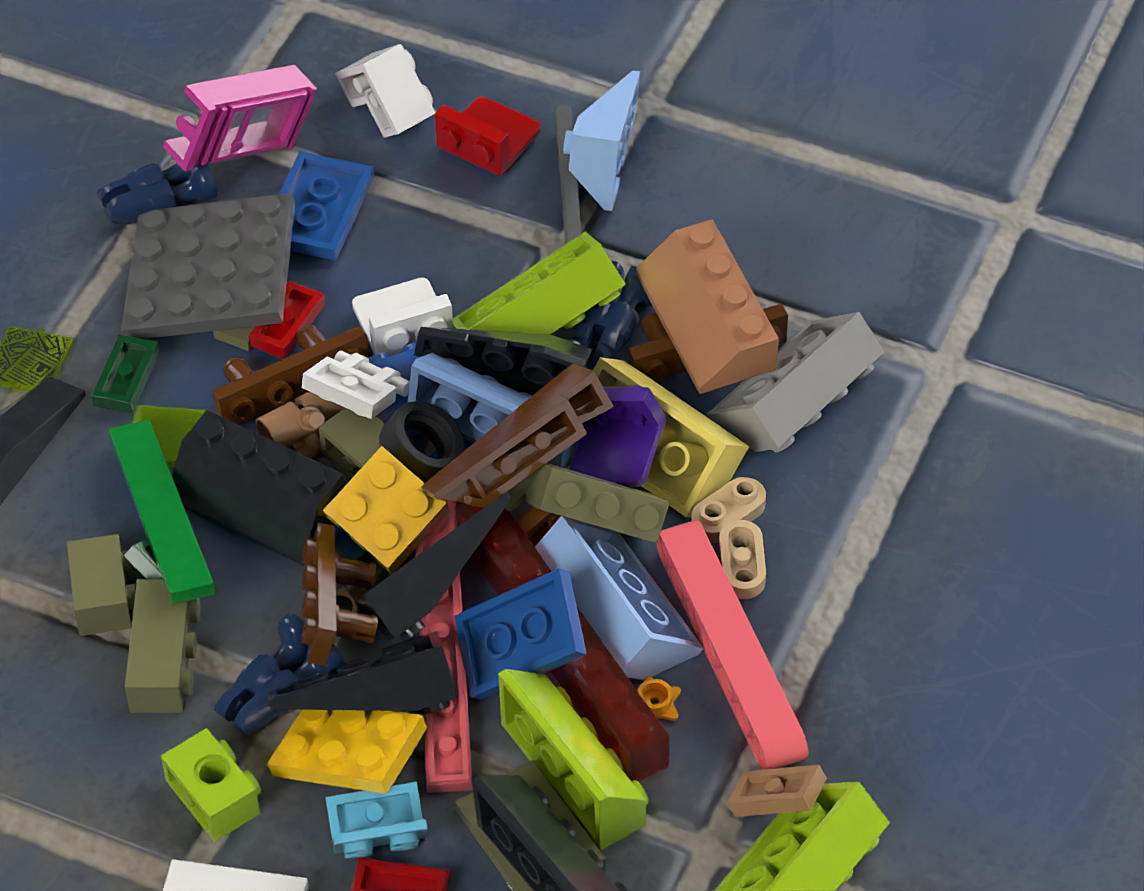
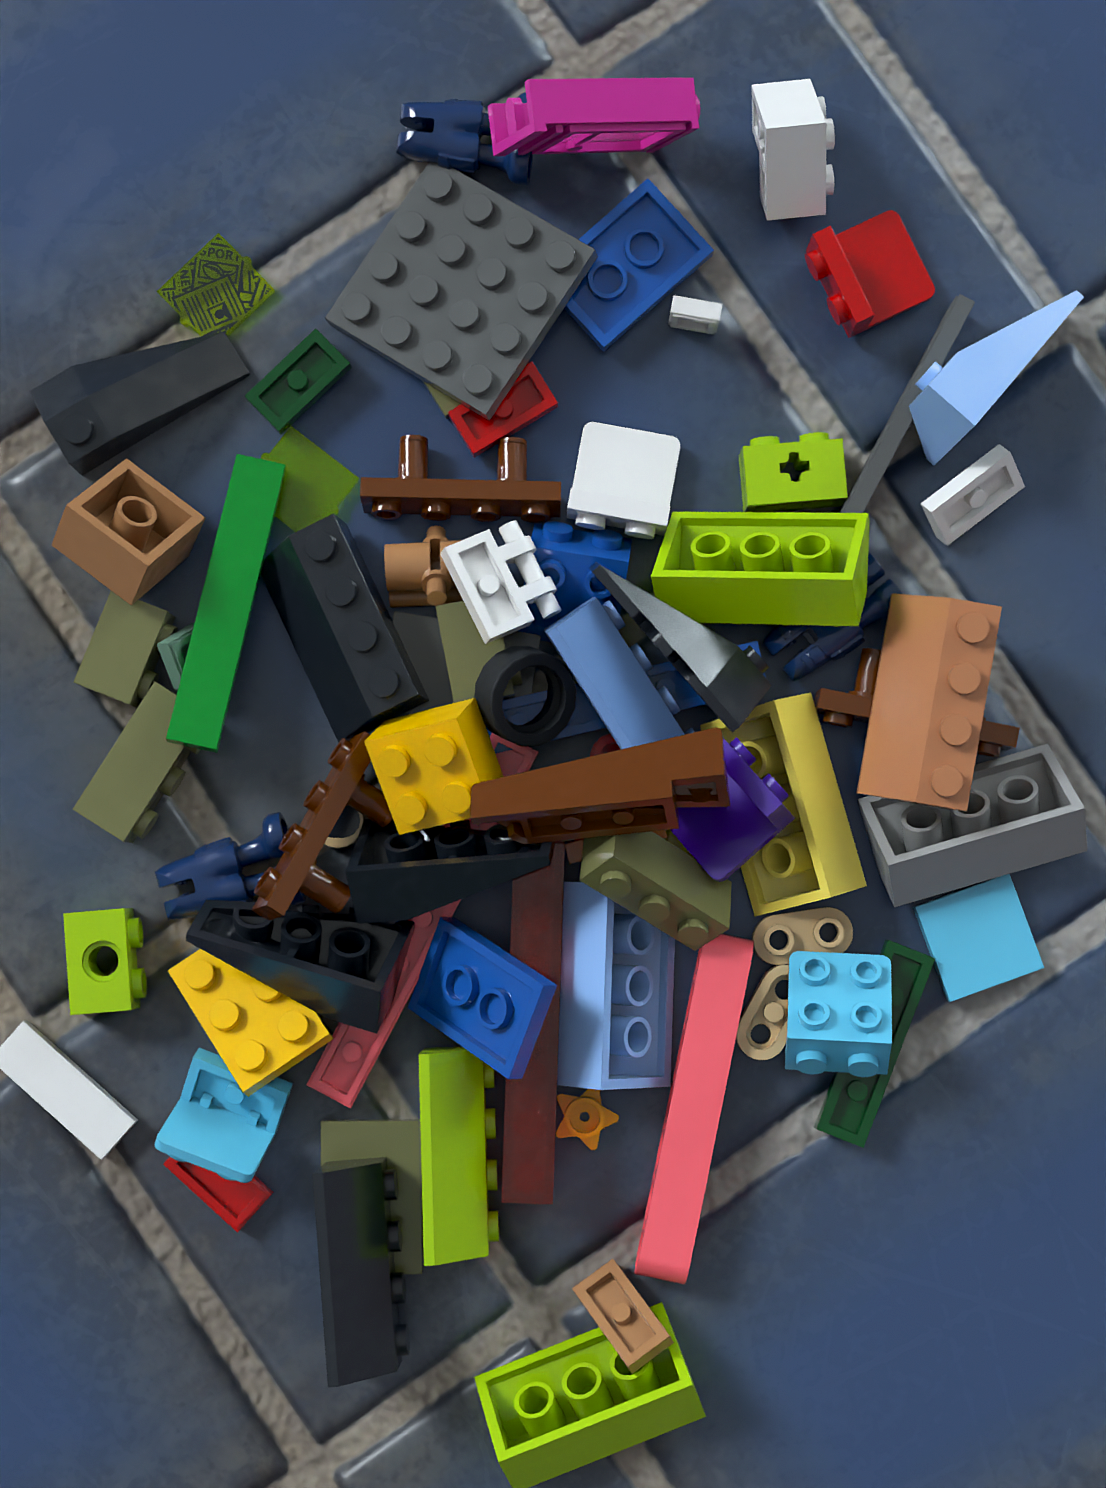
camera: 30 degrees right, 35 degrees up
none -> medium nougat brick [51,458,206,605]
none -> white tile [668,295,723,334]
none -> lime brick [739,432,848,512]
none -> medium azure bracket [785,951,892,1077]
none -> dark green plate [814,939,936,1148]
none -> medium azure tile [913,874,1044,1002]
none -> white plate [921,444,1025,546]

